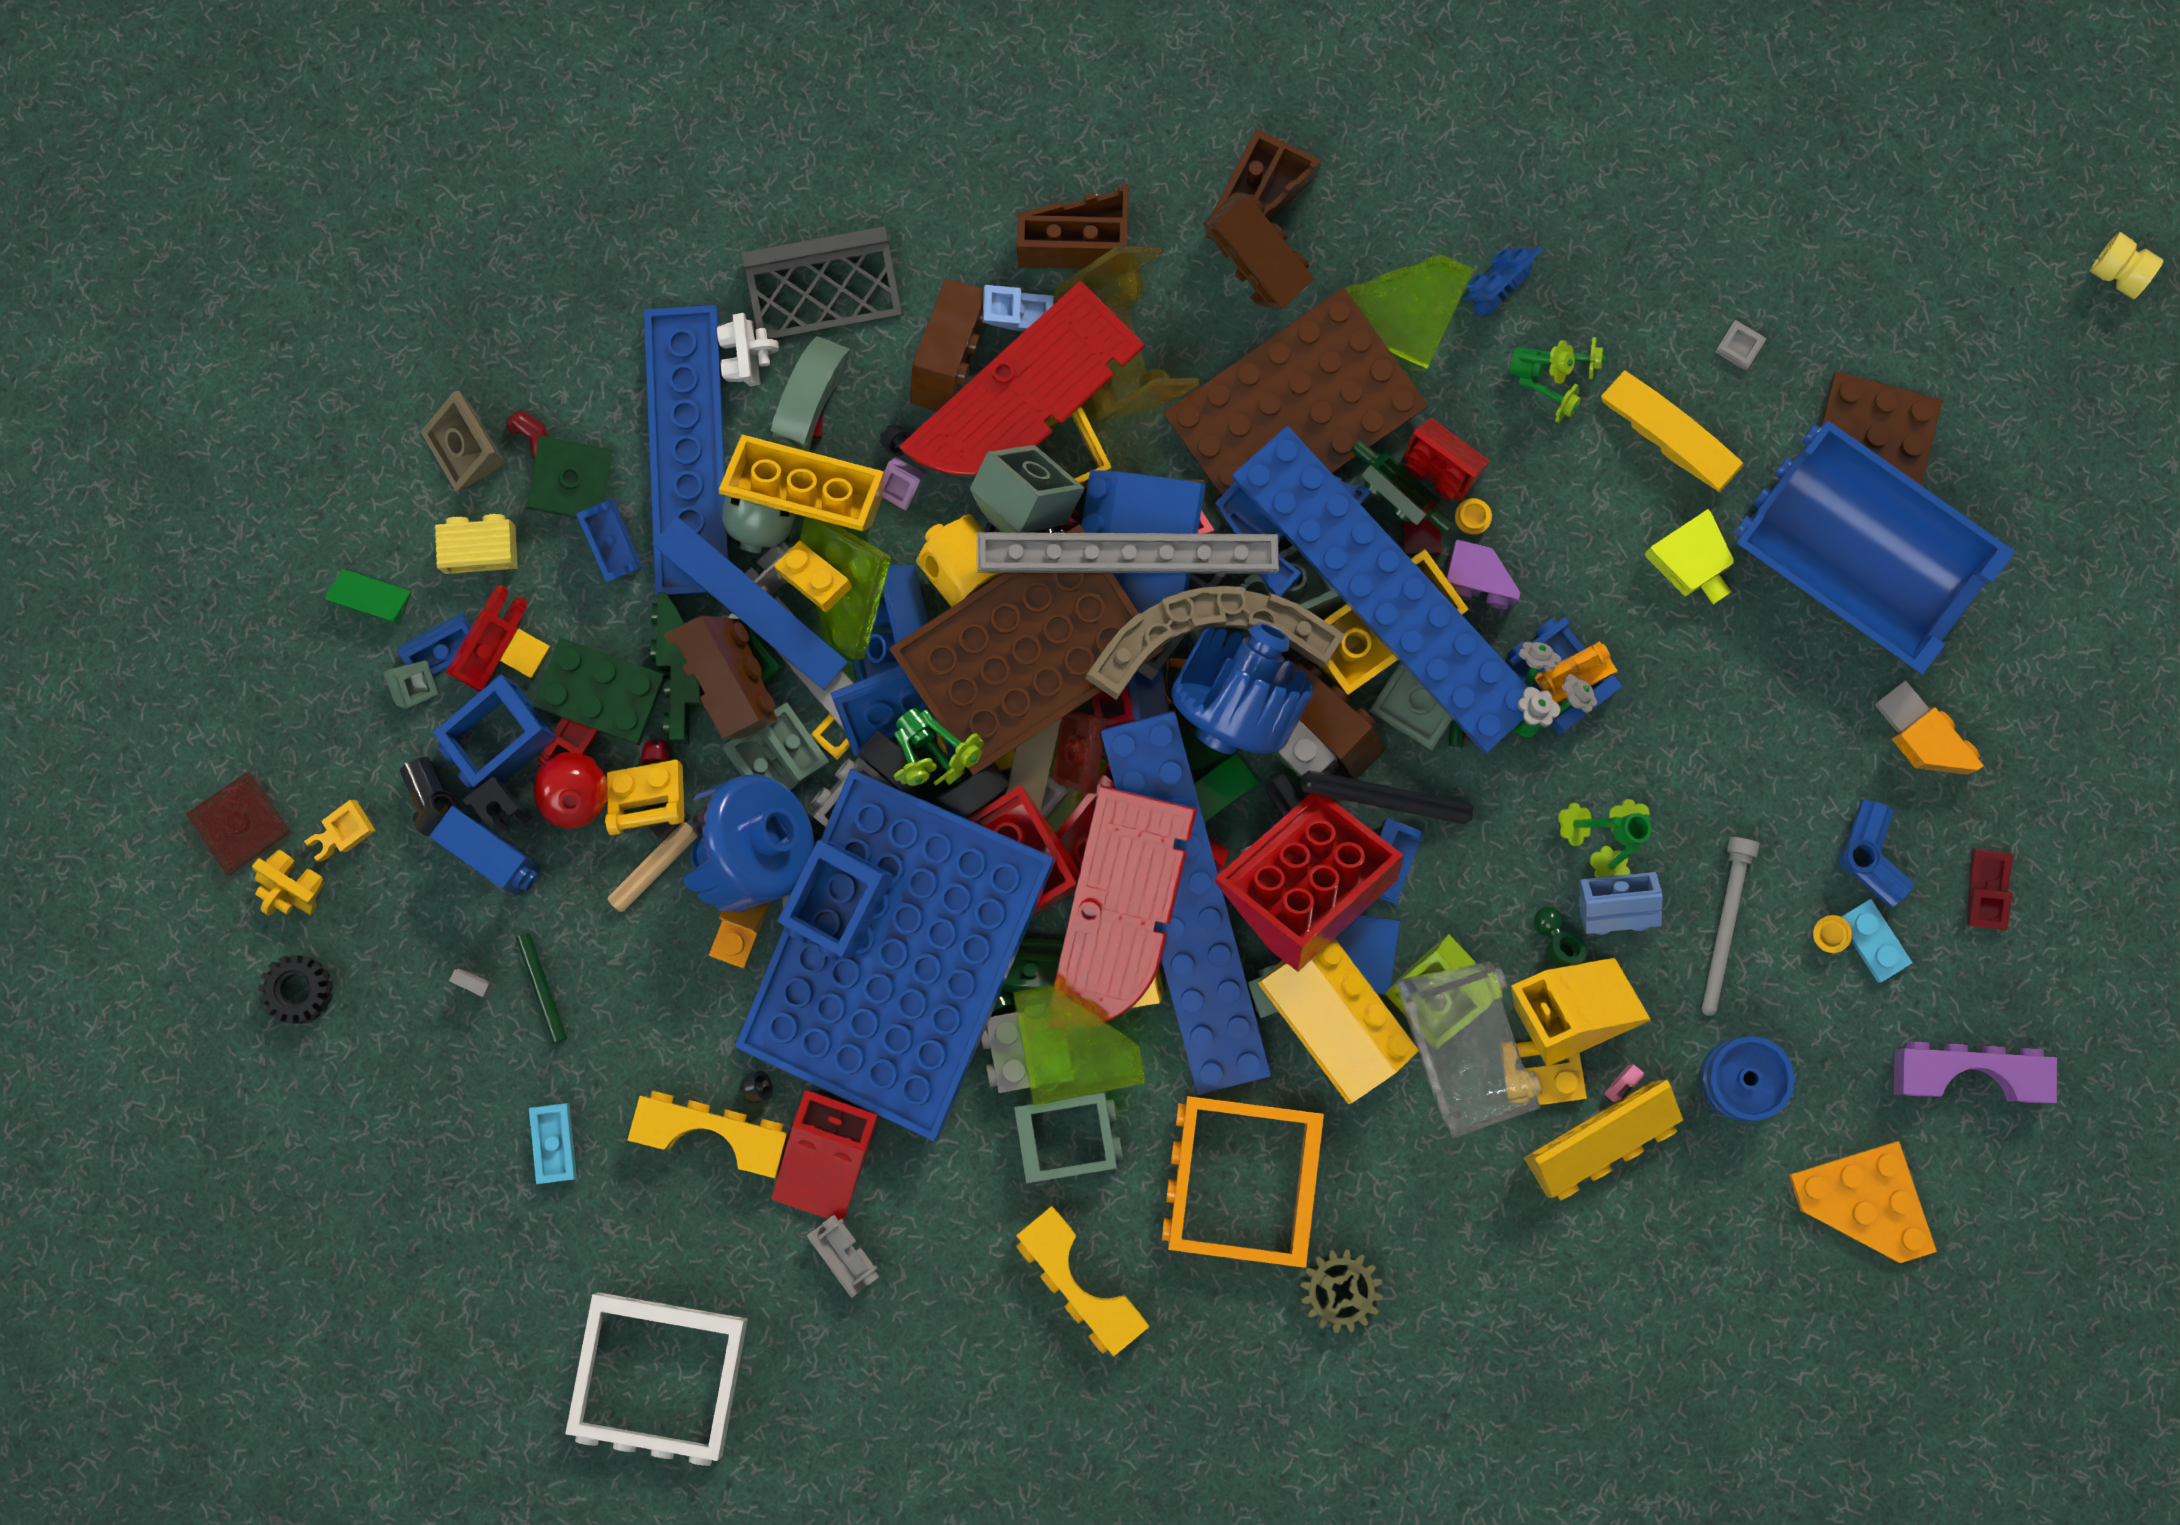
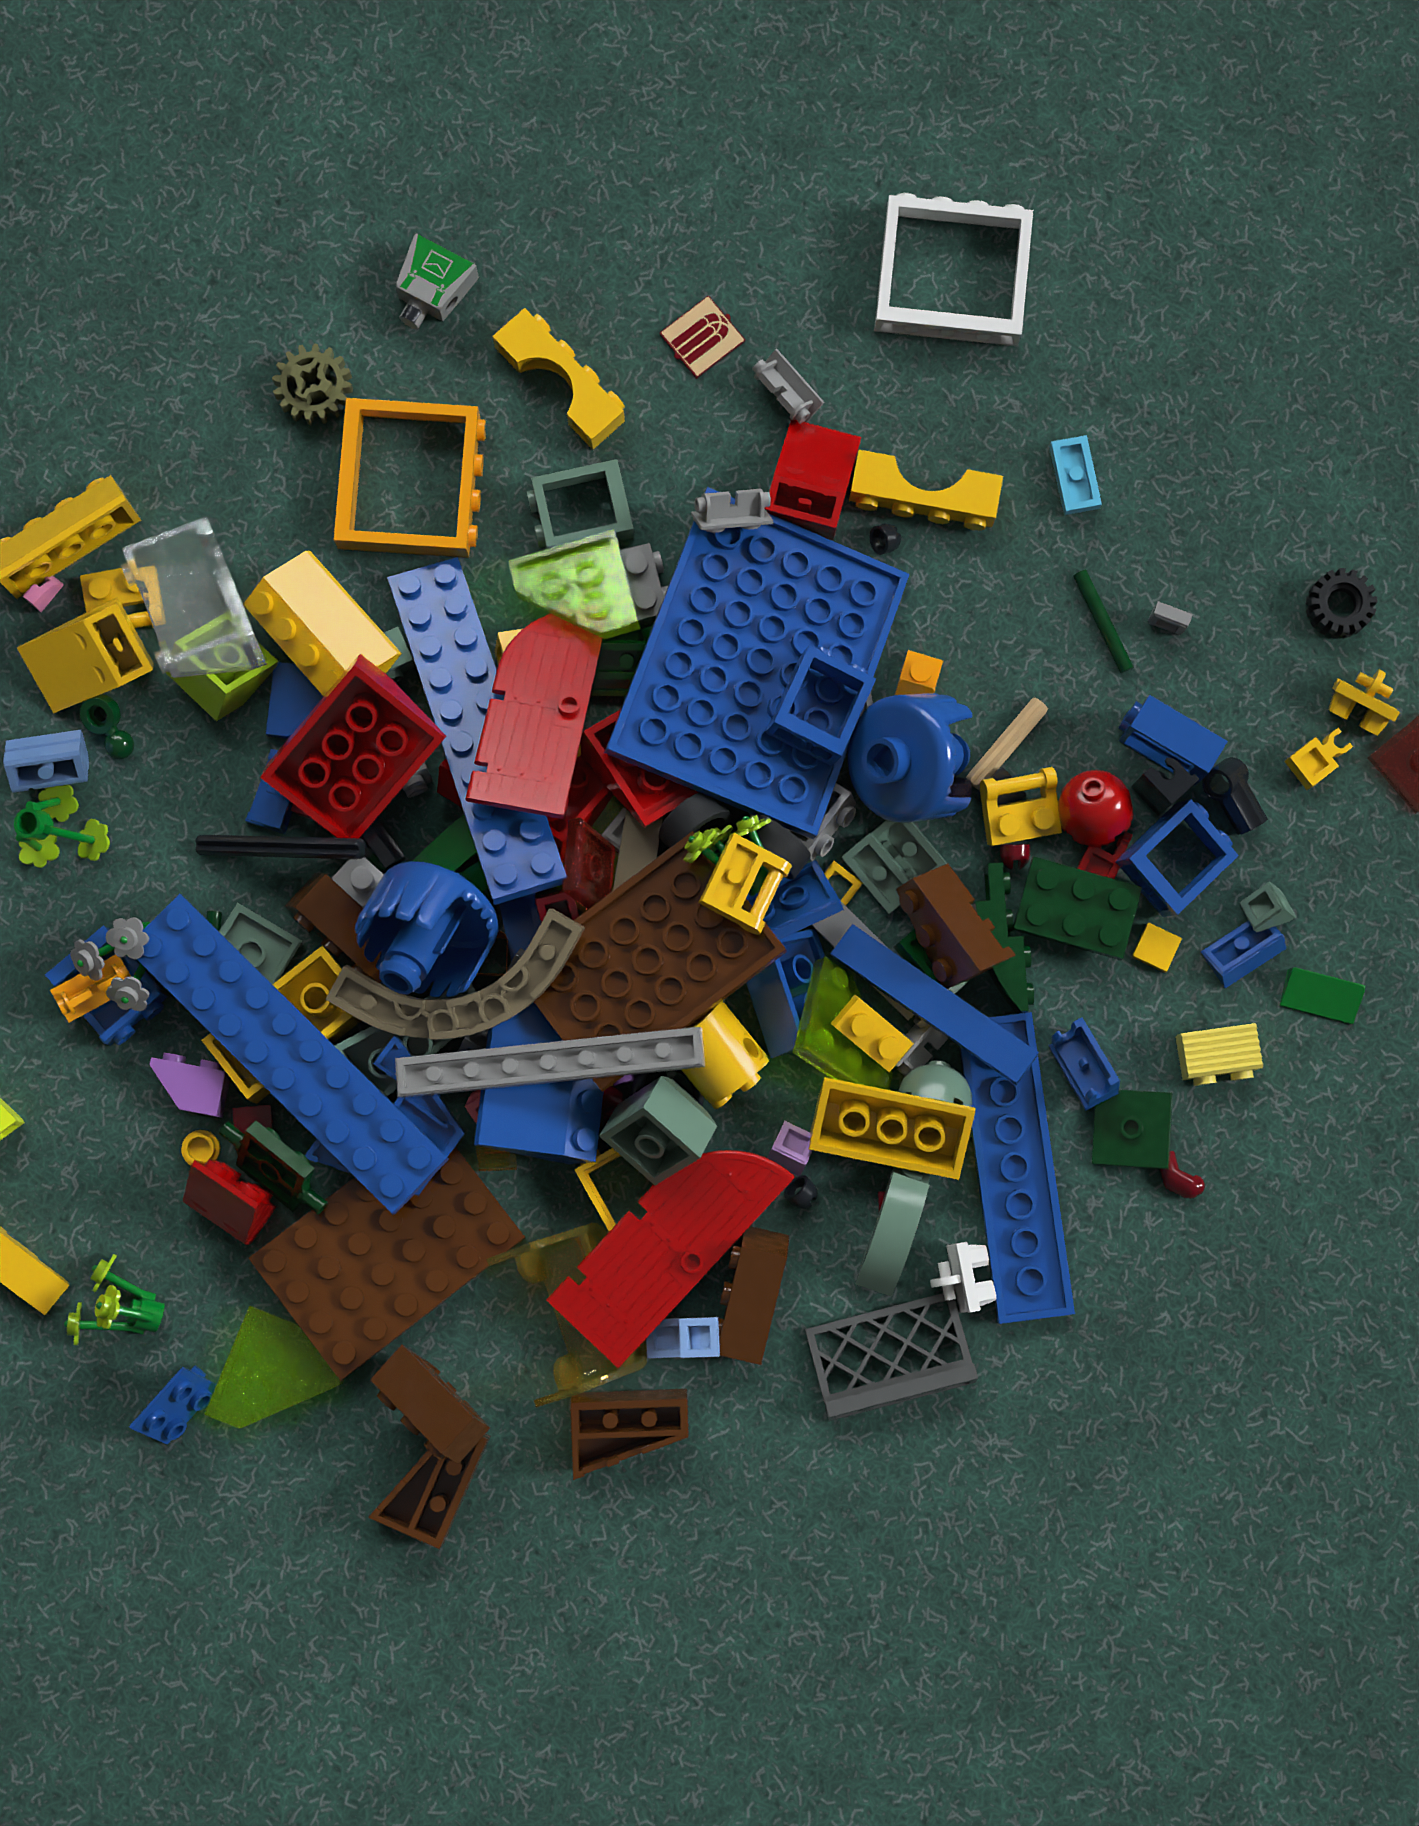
camera: 170 degrees right, 0 degrees up
dark tan slope [421,391,505,492] -> none
red hinge [446,585,528,692] -> none
none -> torso [396,233,479,329]
none -> piece [659,295,746,379]
none -> light grey hinge [691,488,773,533]
none -> yellow plate [698,833,792,935]

